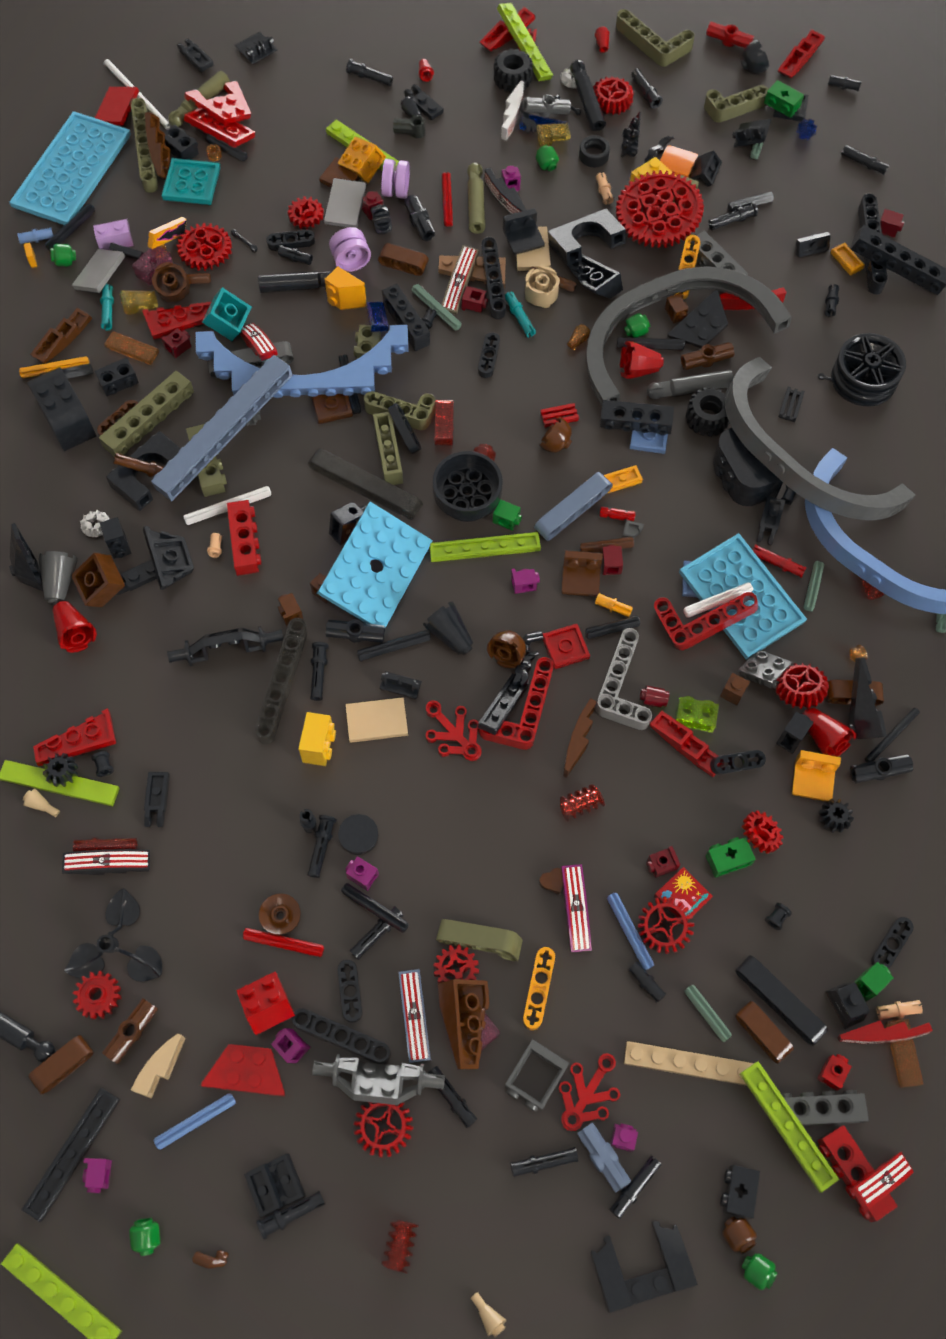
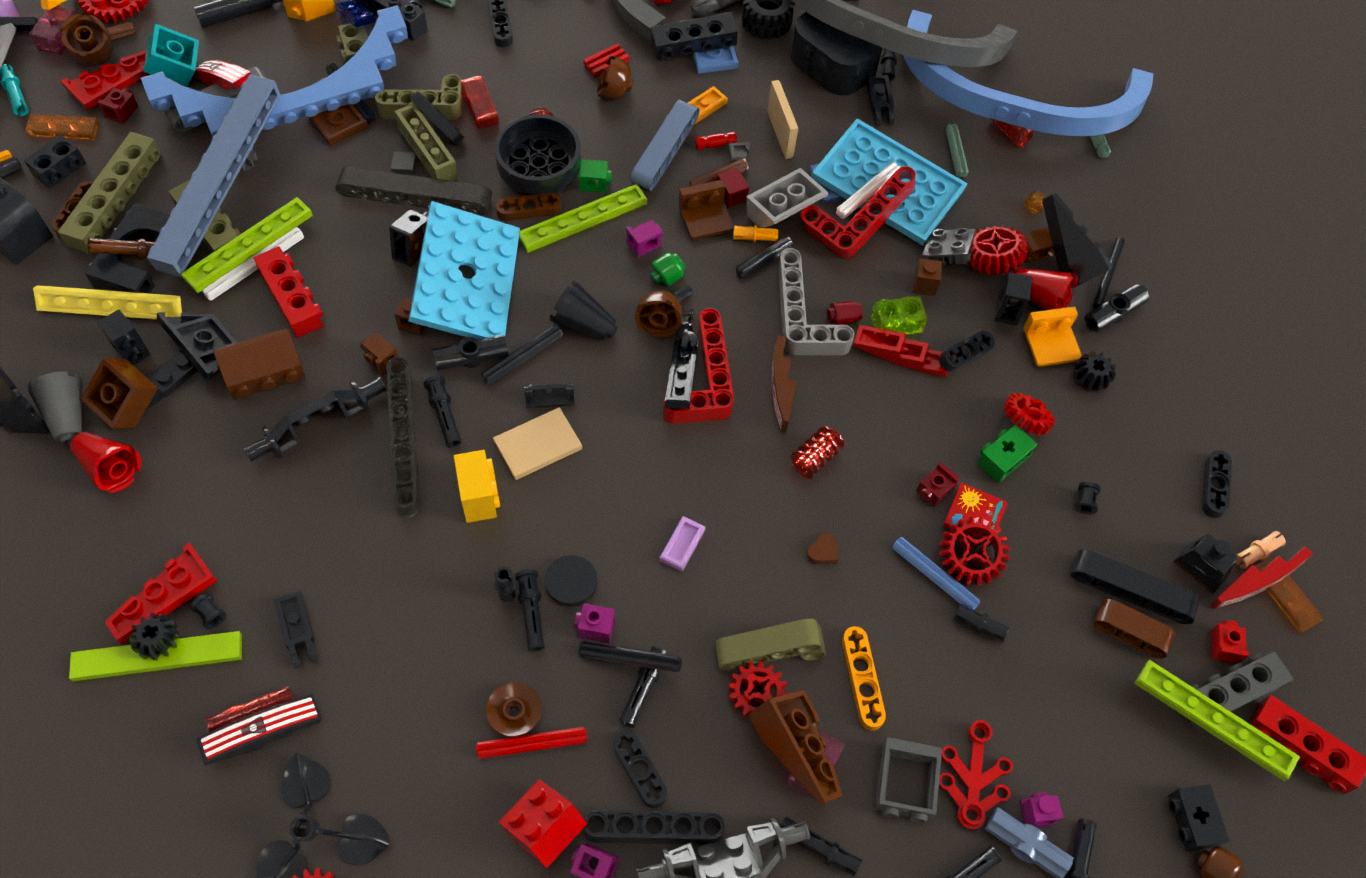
camera: 25 degrees left, 5 degrees down
tan cone [23,789,60,817] -> none
white gear [80,510,109,537] -> none
clear yellow plate [120,290,158,315] -> none
light nougat pin [207,533,223,558] -> none
slope [398,969,431,1063] -> none
red plant [426,700,482,761] -> none
red tile [543,624,590,669] -> none
slope [561,864,592,952] -> none
tan plate [624,1041,754,1086] -> none
sand green axle [684,985,732,1042] -> none
red pin [753,544,807,578] -> none
slope [851,1152,914,1210] -> none
green brick [855,962,894,1002] -> none
none -> light yellow tile [33,285,182,319]
none -> lime plate [181,197,313,293]
none -> reddish brown slope [213,328,306,400]
none -> dark grey tile [391,152,417,175]
none -> reddish brown beam [496,192,561,221]
none -> green head [650,252,686,286]
none -> lavender tile [659,516,705,572]
none -> light grey slope [747,168,828,228]
none -> tan tile [767,80,798,159]

